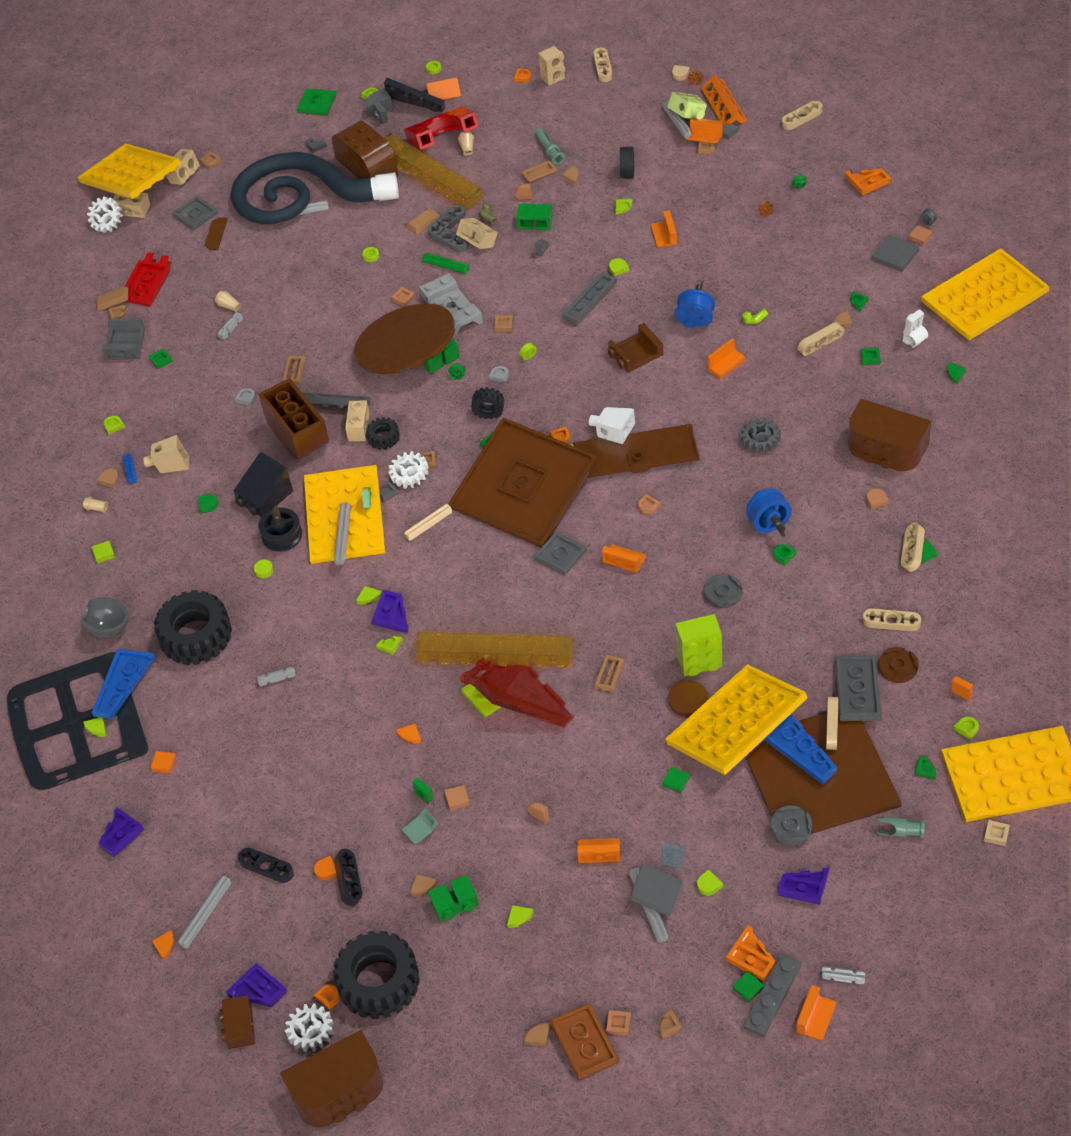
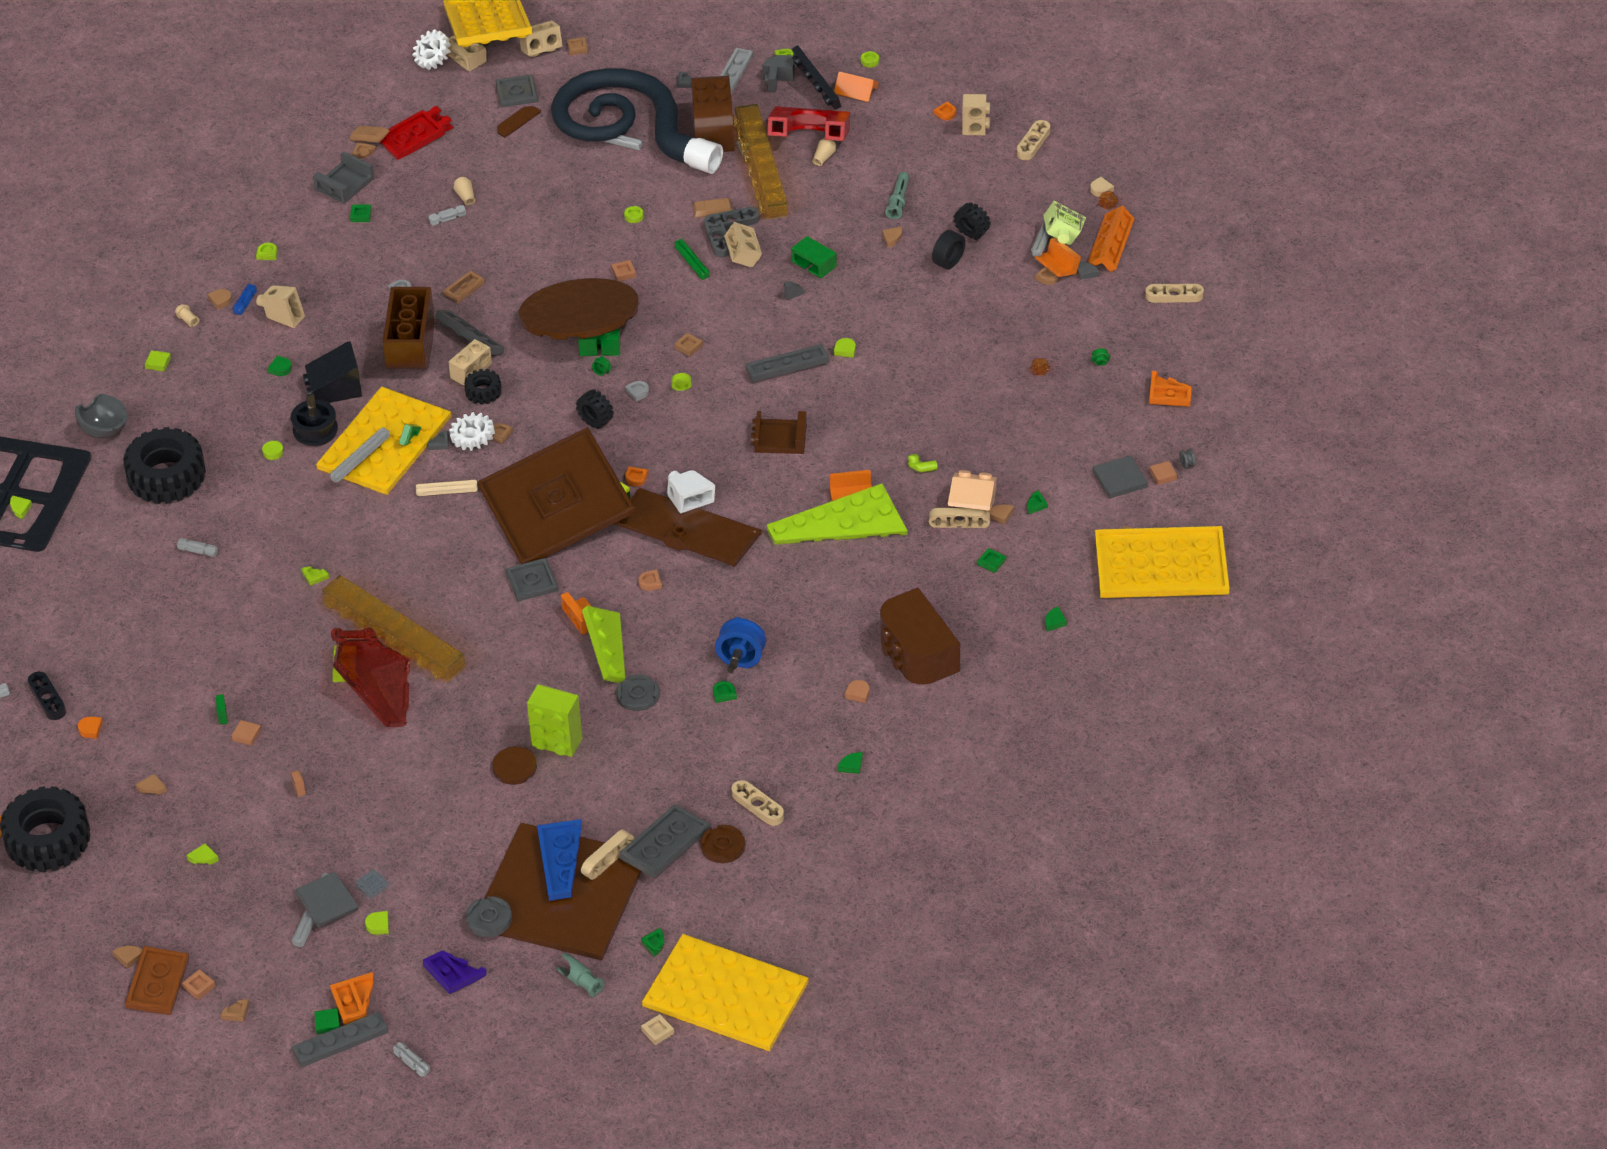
camera: 30 degrees right, 5 degrees down
blue wing [92,649,156,719] -> none
orange tile [150,751,177,774] -> none
green plate [297,88,337,116] -> none
black beam [334,849,362,906] -> none
lime tile [356,586,382,605] -> none
dark purple wing [372,590,409,633] -> none
orange tile [396,724,422,744] -> none
sand green panel [402,808,438,844] -> none
light grey piece [419,273,483,336] -> none
green piece [428,875,479,921] -> none
olive arm [481,203,497,225] -> none
nougat tile [515,183,533,200] -> none
medium nougat tile [521,160,558,183] -> none
orange panel [577,838,621,863] -> none
medium nougat tile [594,655,625,693] -> none
lime tile [615,199,633,214] -> none
orange panel [651,210,677,248] -> none
green tile [662,767,690,793] -> none
yellow plate [665,664,808,775] -> none
blue wheel [674,281,715,328] -> none
dark grey gear [741,418,781,453] -> none
orange panel [797,985,836,1041] -> none
tan beam [901,522,925,572] -> none
white plate [902,310,928,348] -> none
orange tile [951,676,974,701] -> none
lime tile [953,717,979,740] -> none
none -> lime wing [582,605,625,683]
none -> light grey tile [720,48,754,95]
none -> lime wing [766,483,908,544]
none -> light nougat slope [948,470,997,510]
none -> black tyre [953,202,991,240]

